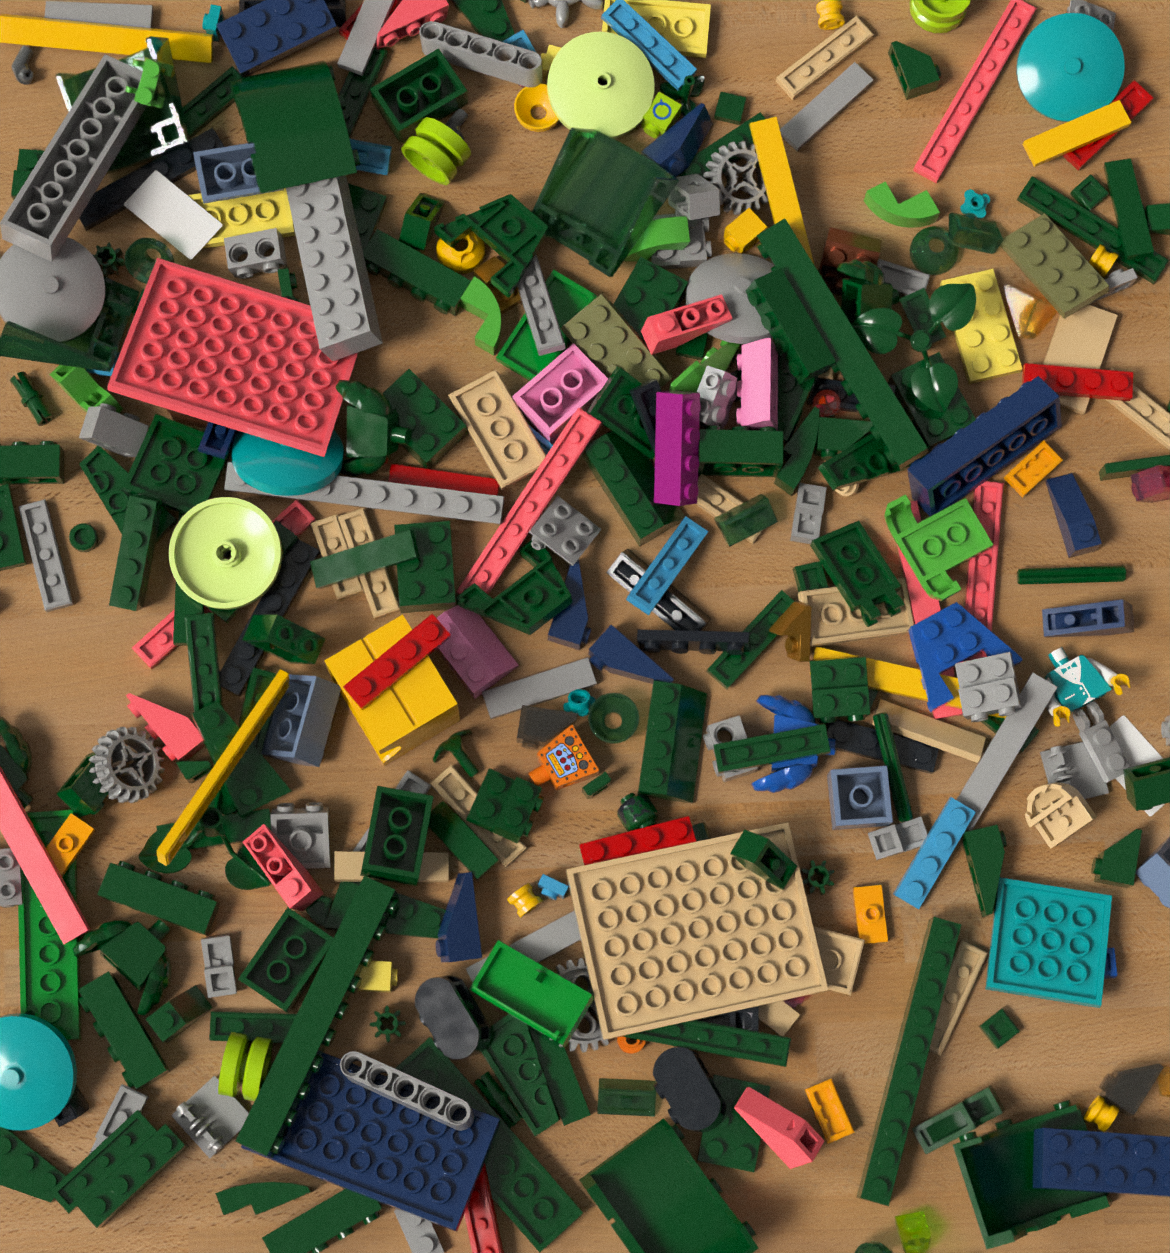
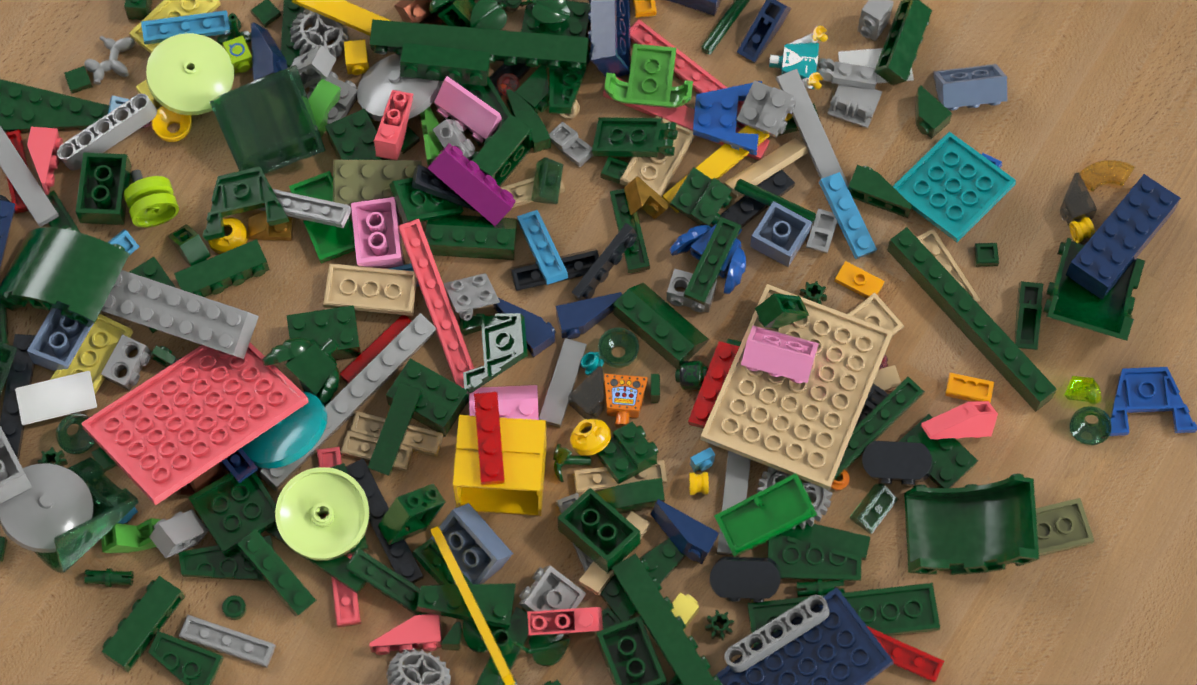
camera: 50 degrees left, 10 degrees down
bright green brick [460,276,501,356] -> none
tan slope [1025,782,1097,849] -> none
none -> yellow piece [570,419,611,456]
none -> bright pink slope [741,326,819,383]

